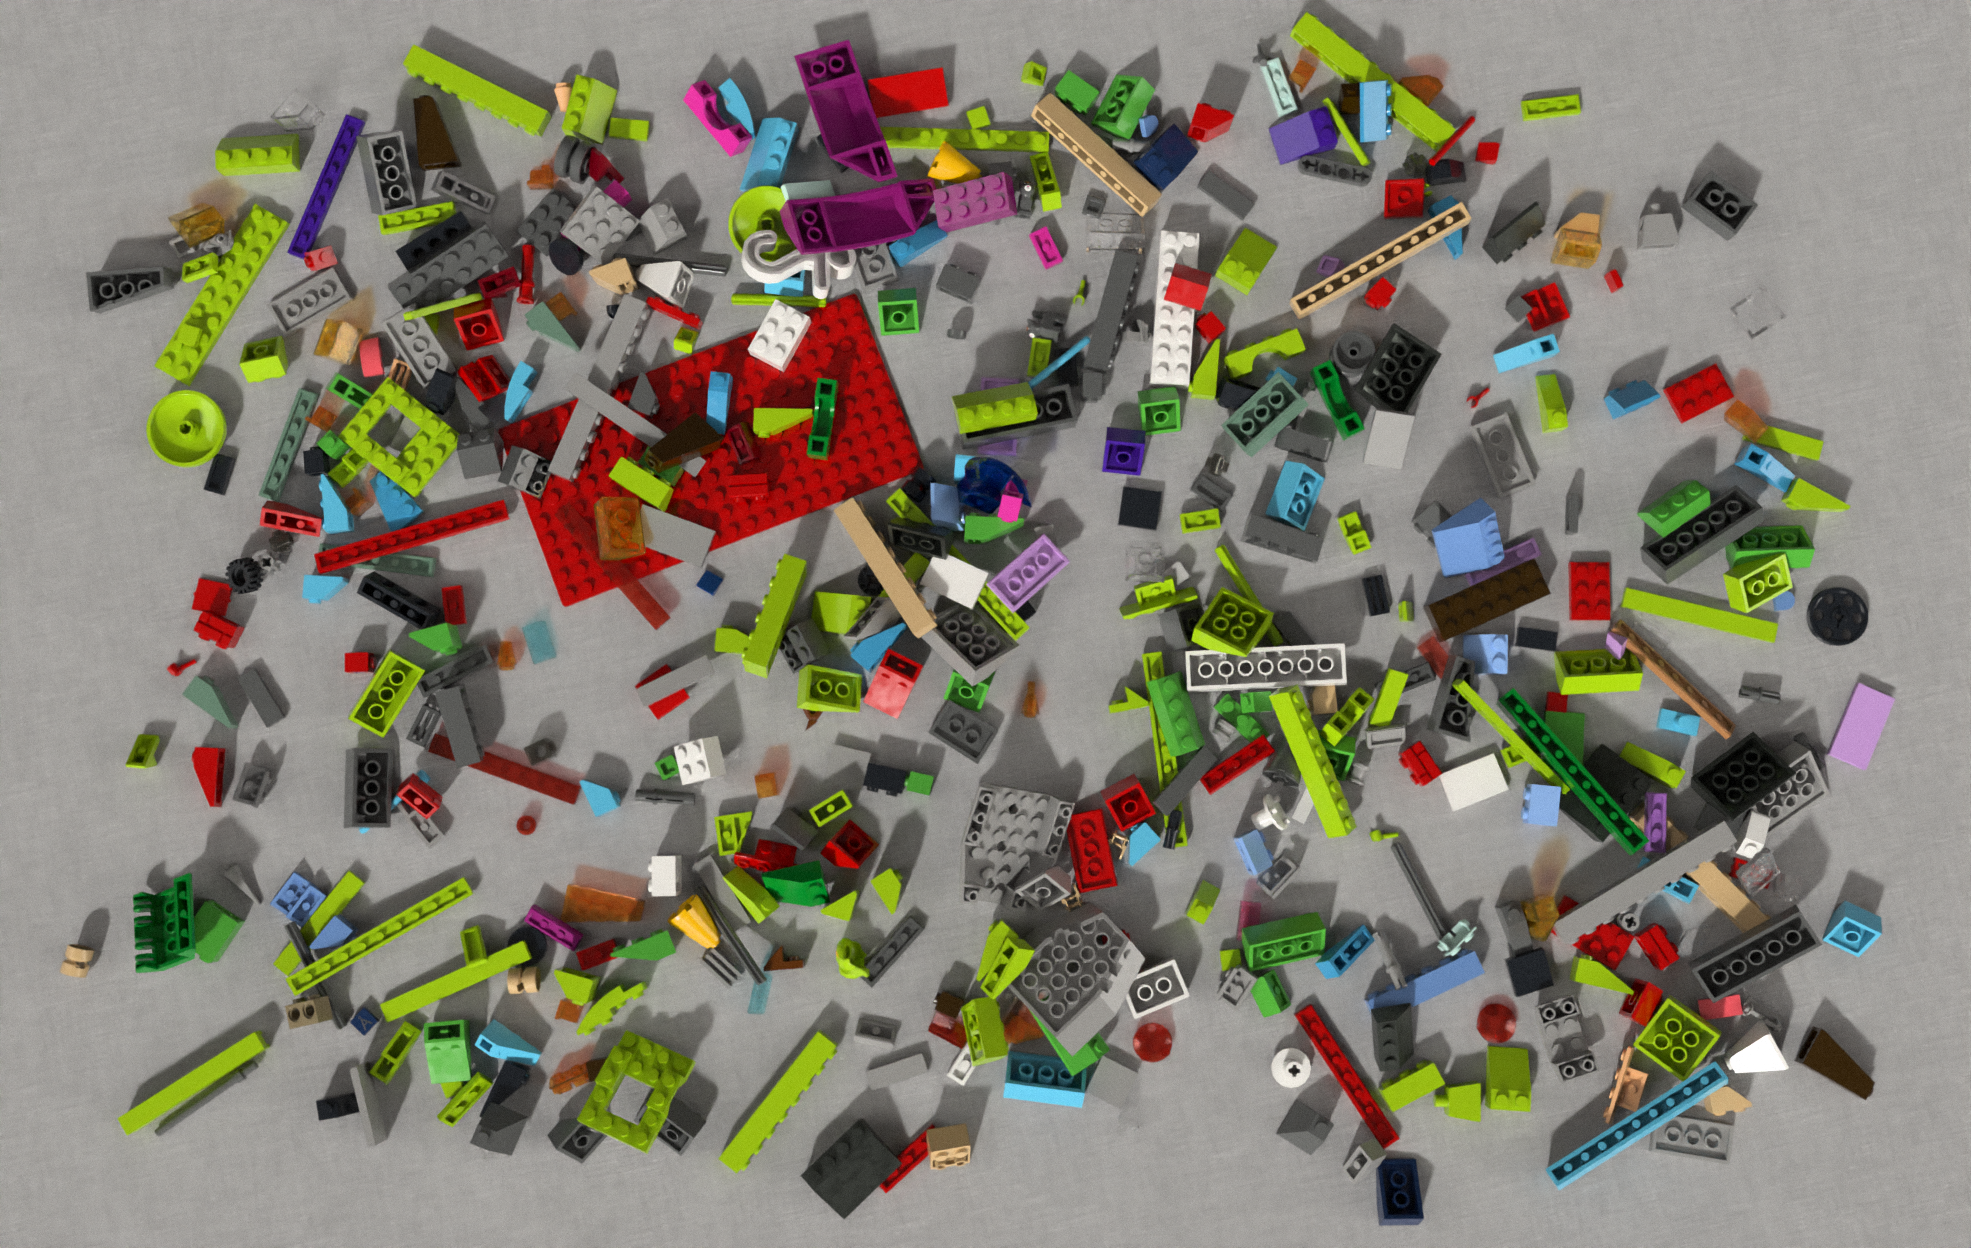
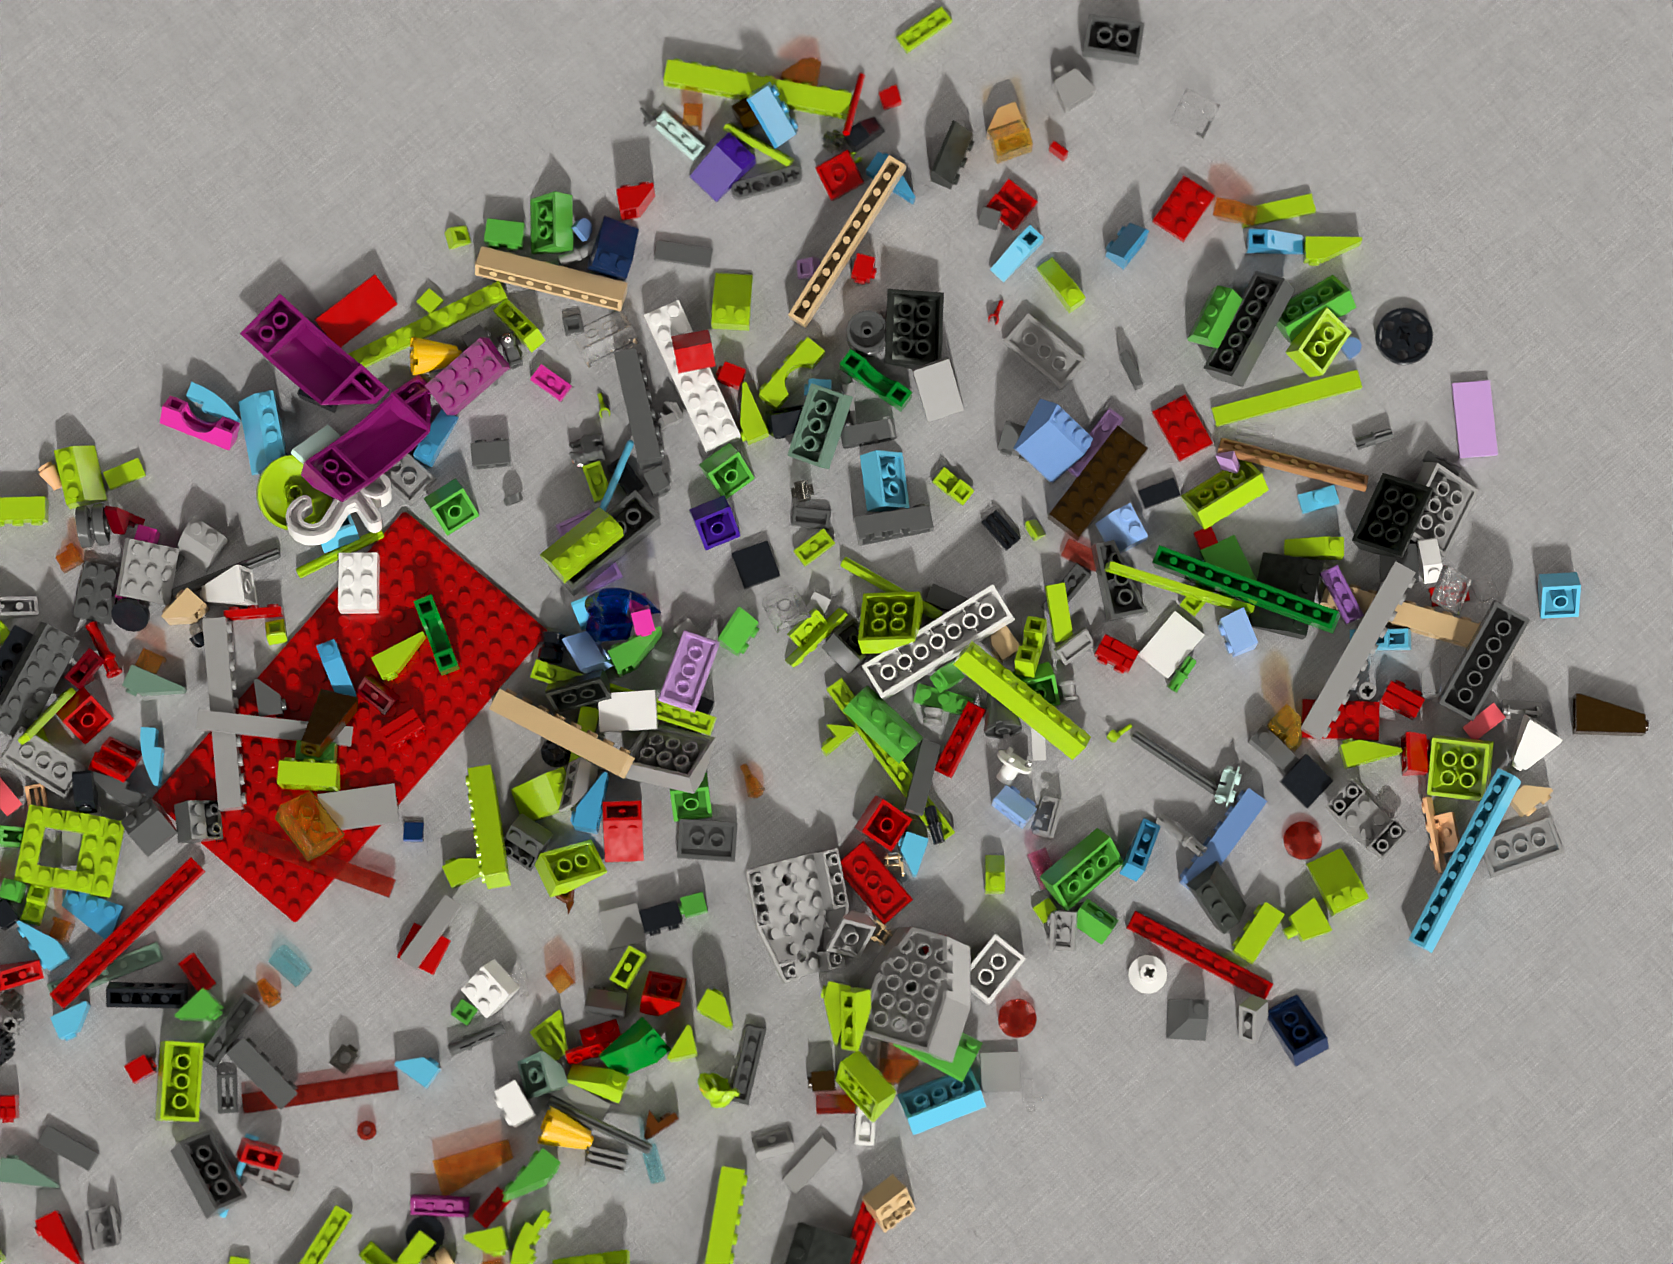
camera: 30 degrees left, 5 degrees down
none -> sand green slope [517,1051,568,1099]
none -> bright green slope [718,606,760,657]
none -> bright green axle [1167,656,1196,693]

